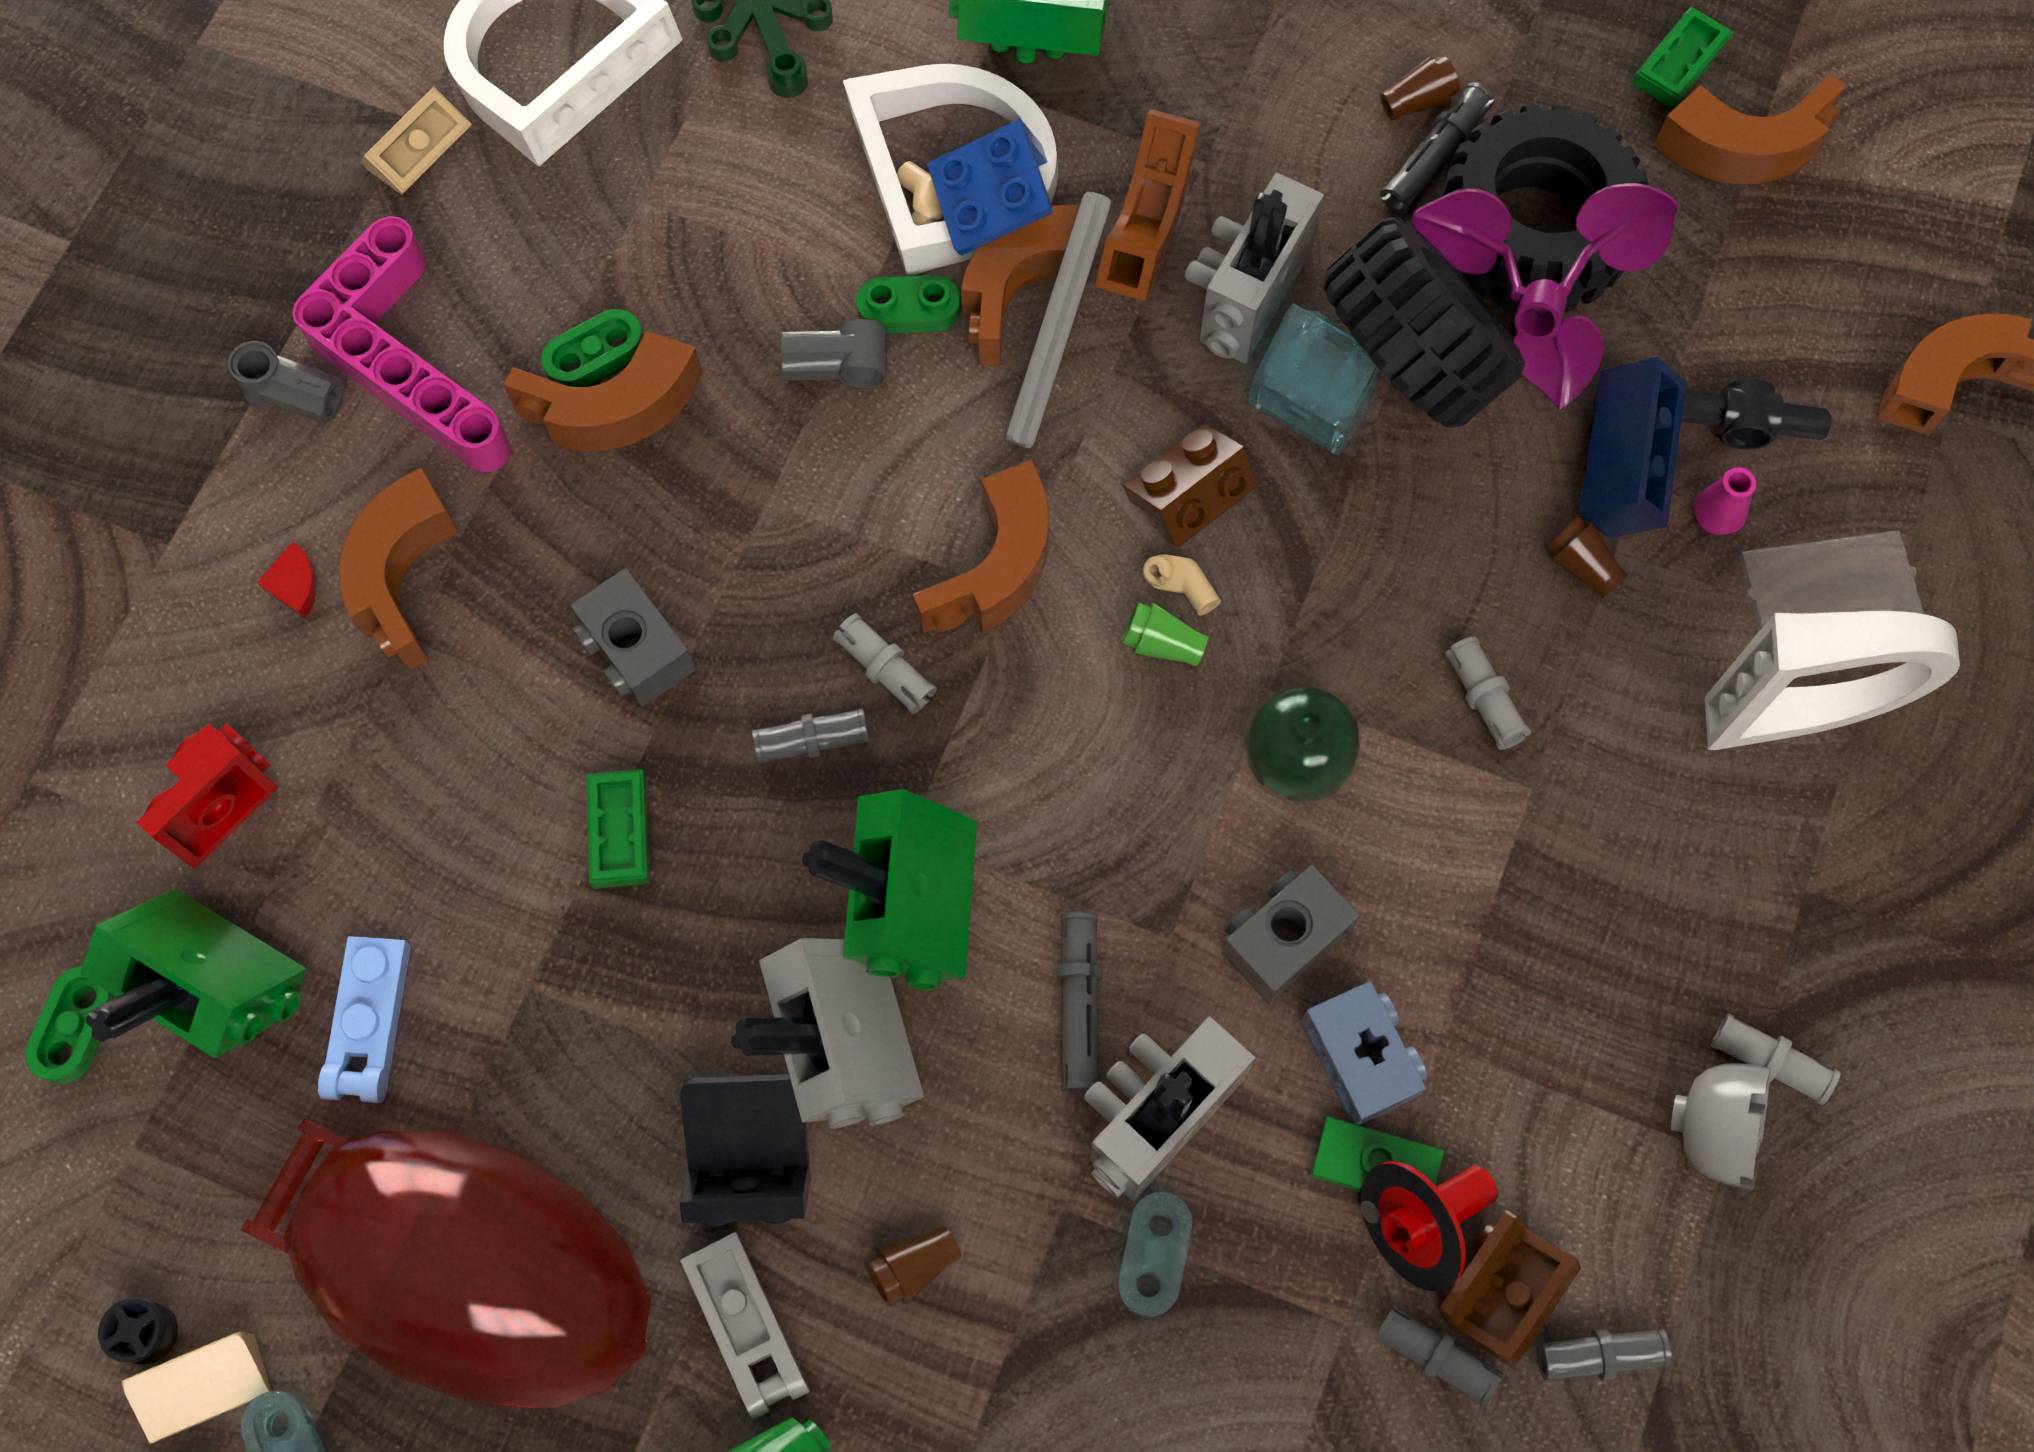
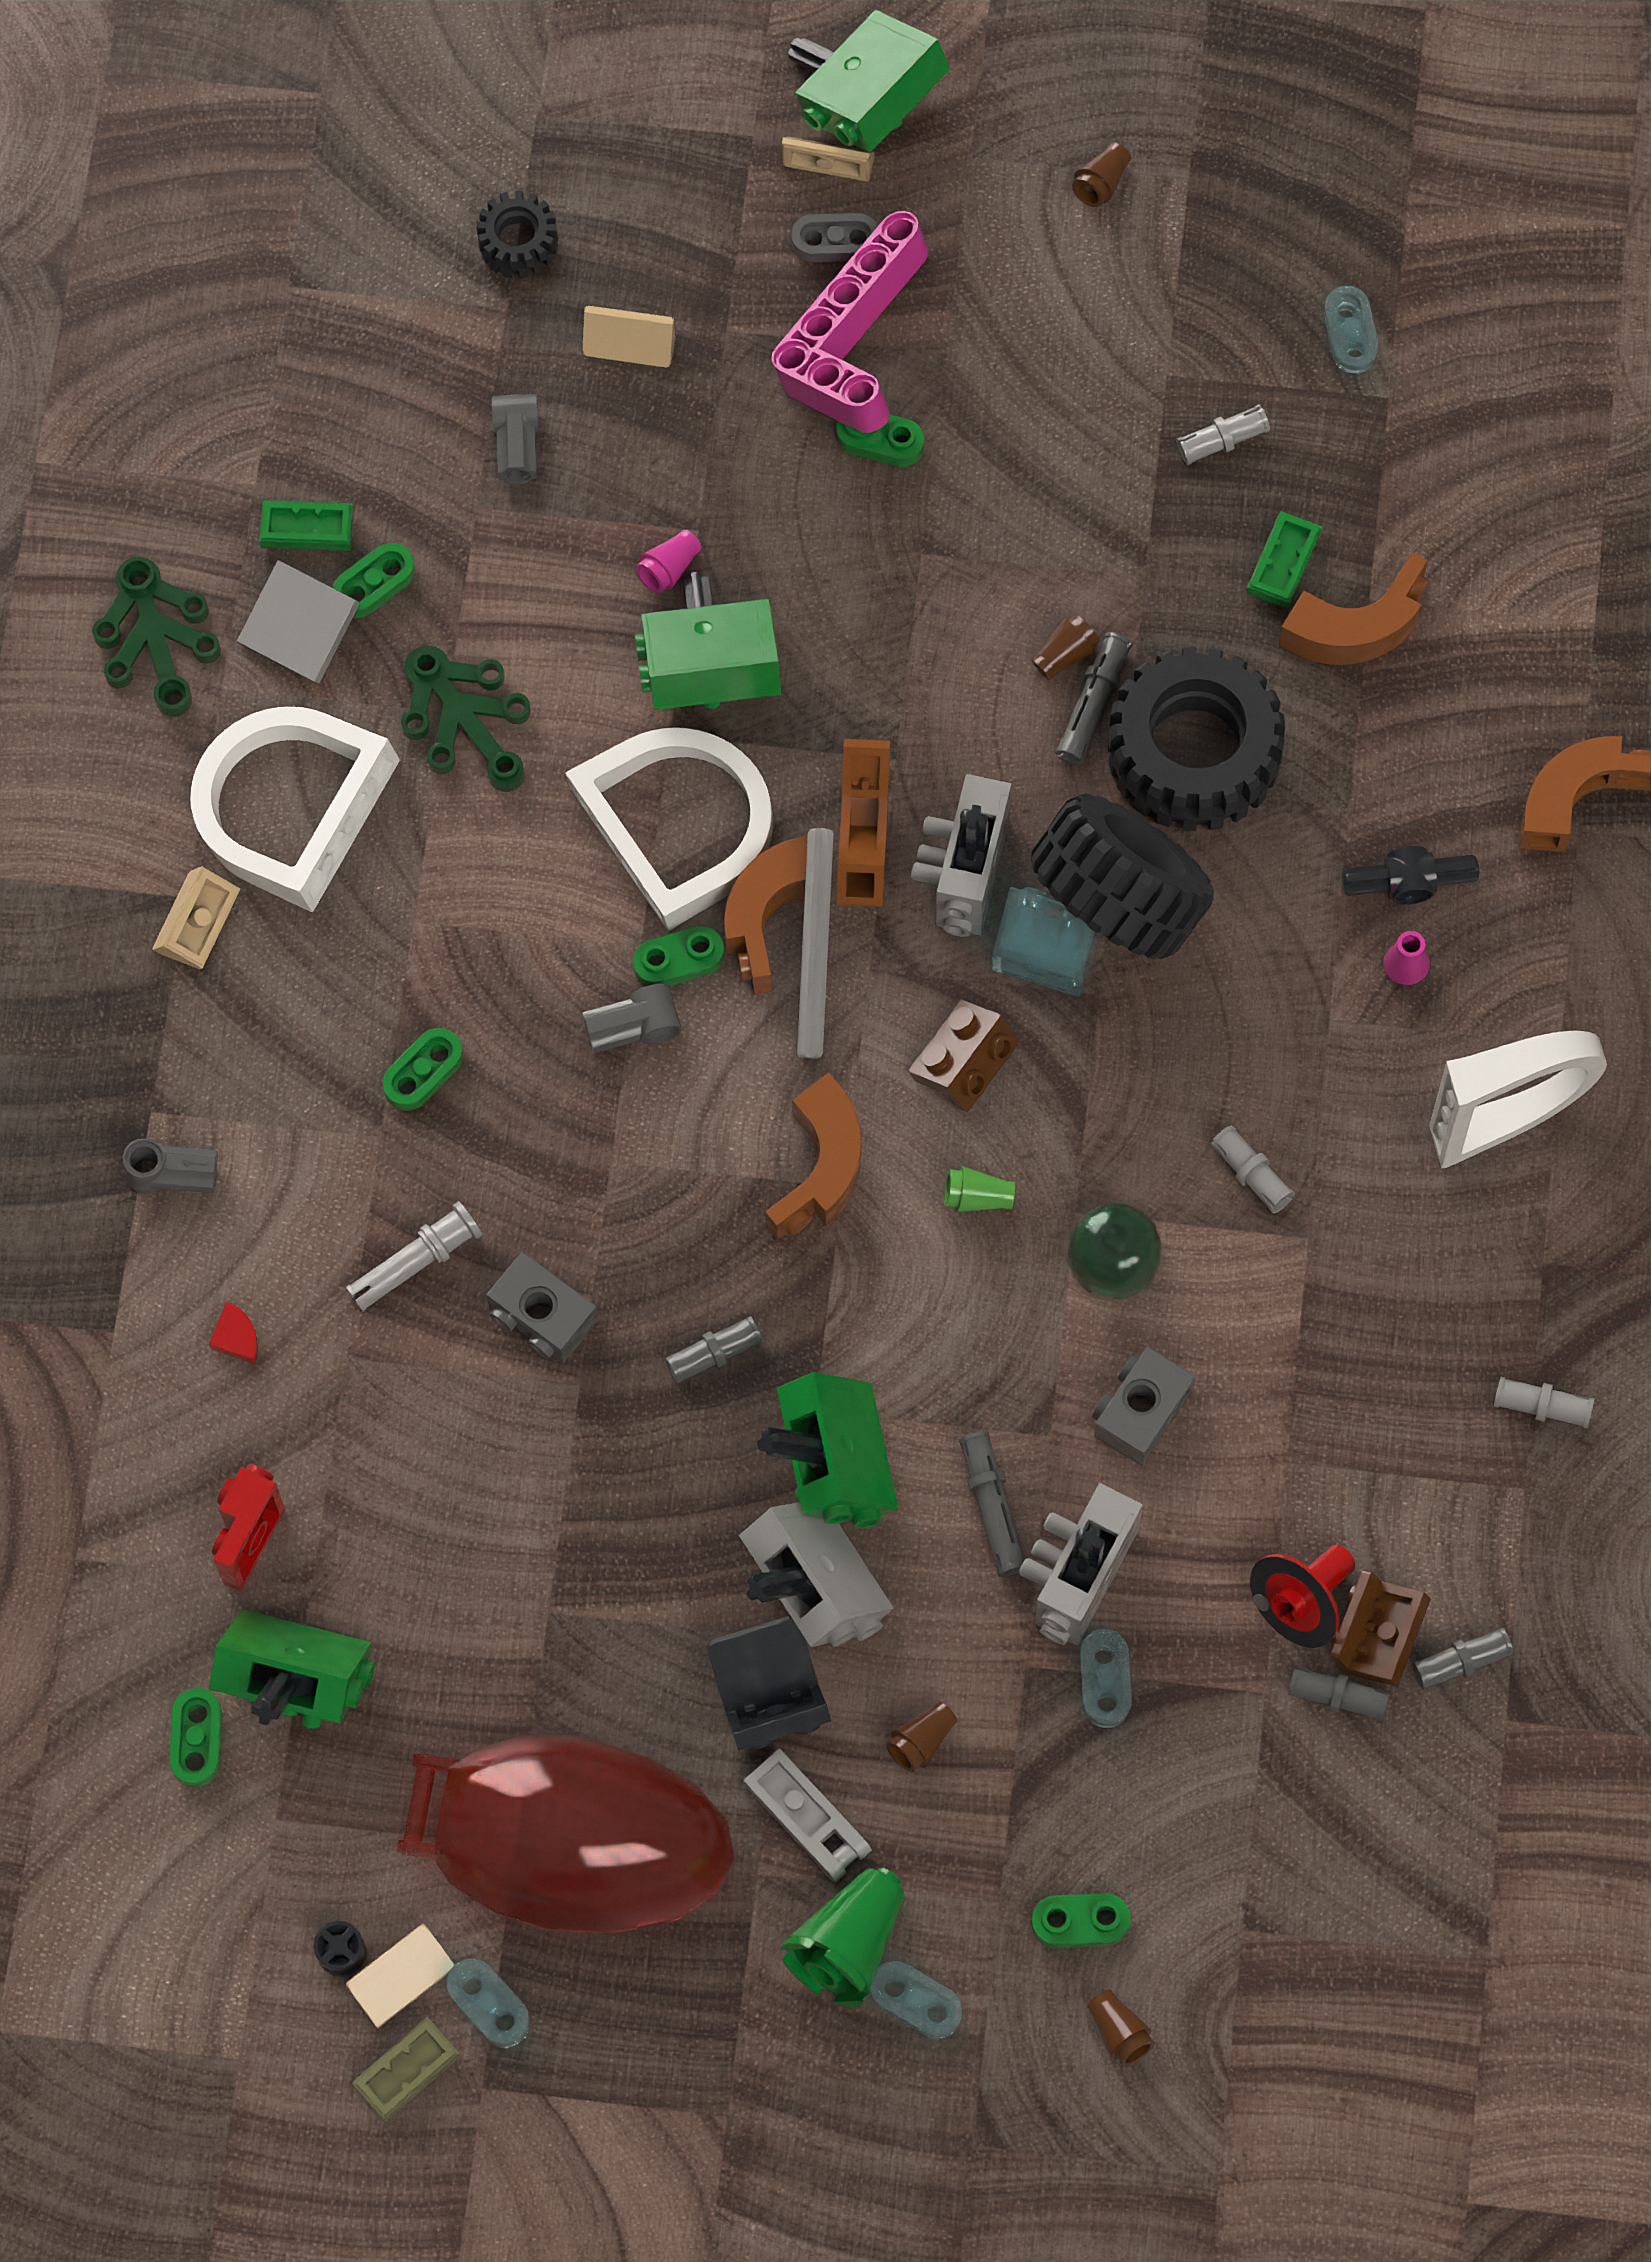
camera: 15 degrees left, 0 degrees up
dark pink beam [293,216,511,472] -> none
light blue plate [318,936,411,1103] -> none
dark orange arch [339,467,459,671] -> none
dark orange arch [503,330,703,451] -> none
green plate [586,769,650,889] -> none
light grey pin [833,613,937,714] -> none
tan arm [897,161,944,226] -> none
blue bracket [927,119,1052,255] -> none
tan arm [1143,554,1221,616] -> none
sand blue brick [1300,981,1427,1126] -> none
green plate [1310,1116,1444,1192] -> none
magenta plant [1412,183,1678,409] -> none
reddish brown cone [1546,516,1628,598] -> none
dark blue brick [1580,357,1686,538] -> none
light grey cylinder [1671,1063,1770,1190] -> none
clear piece [1739,530,1924,631] -> none
none -> light grey pin [346,1201,483,1312]

